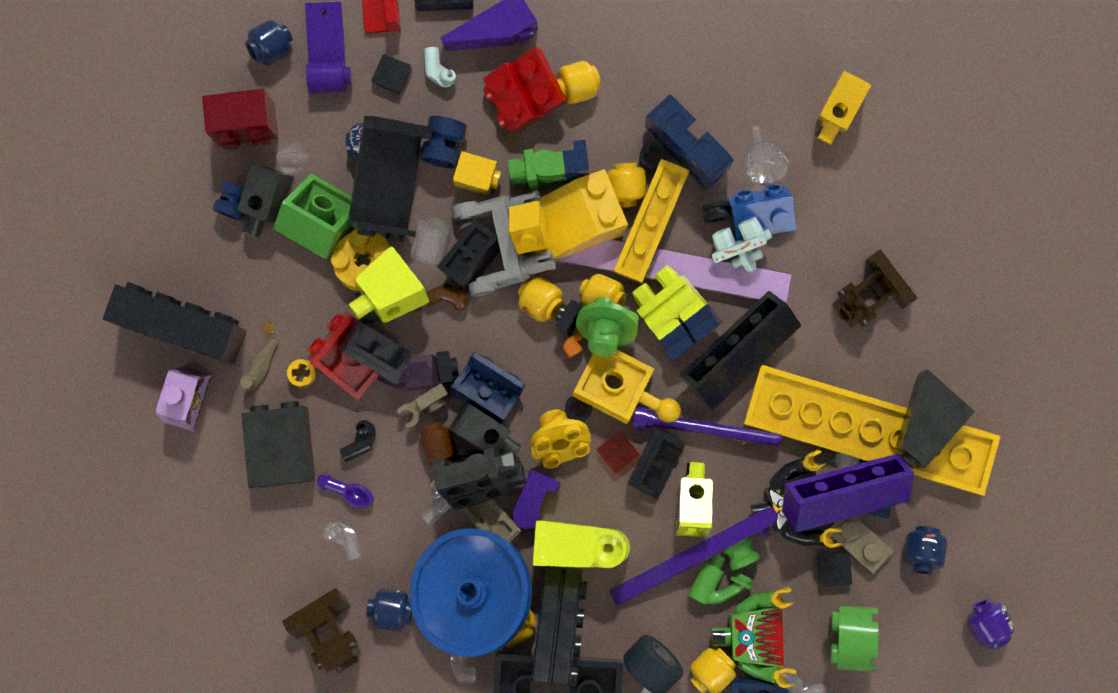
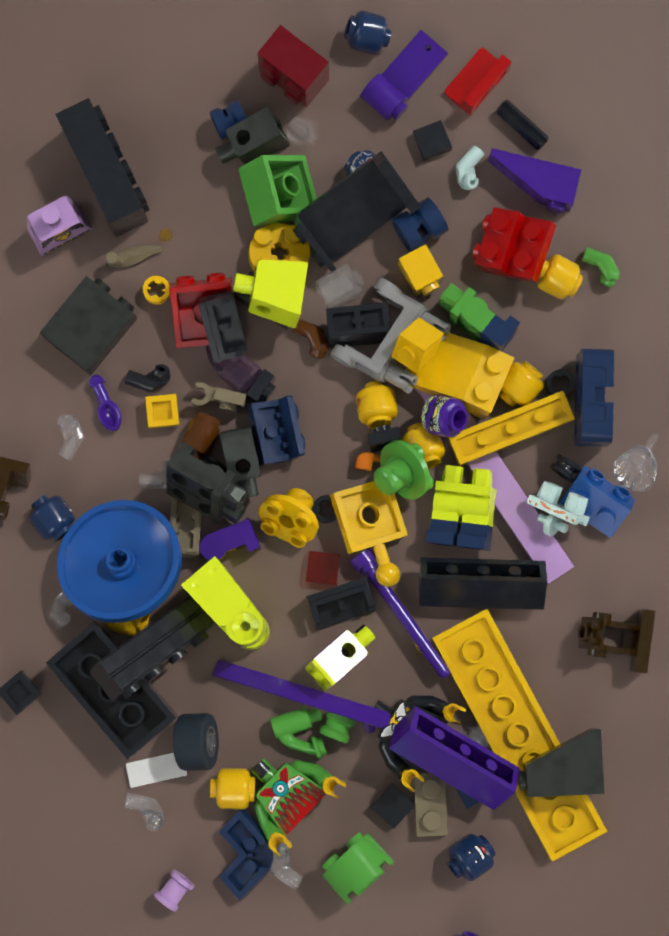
camera: 40 degrees right, 0 degrees up
none -> yellow plate [145,394,180,429]
none -> dark purple head [421,395,468,438]
none -> bright green arm [582,247,620,287]

